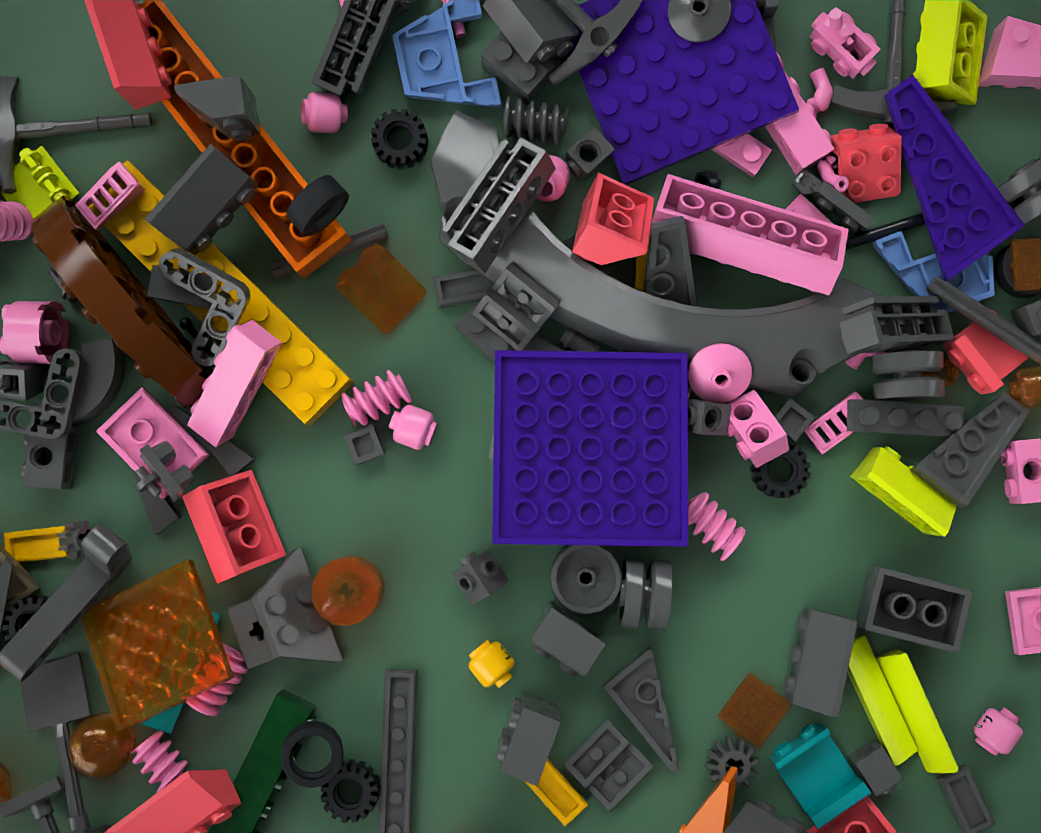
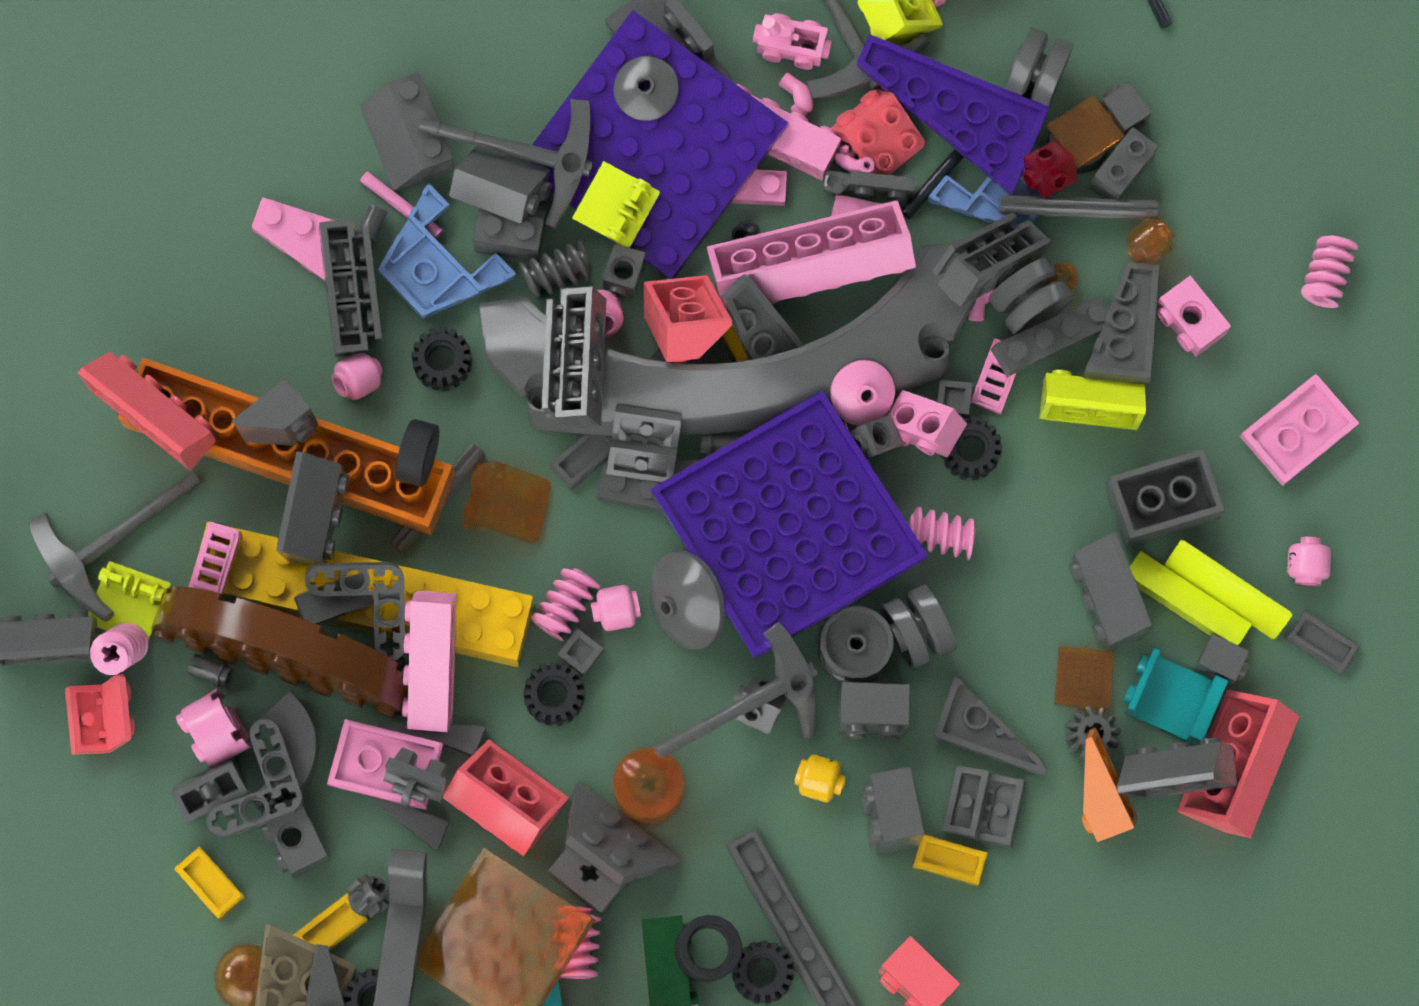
camera: 35 degrees left, 10 degrees down
coral bracket [942,310,1028,395] -> none
none -> black tyre [524,662,584,726]
none -> neon yellow hinge [572,161,660,248]
none -> dark grey dish [649,551,725,650]
none -> dark grey piece [654,622,818,759]
none -> dark red brick [1023,140,1077,198]

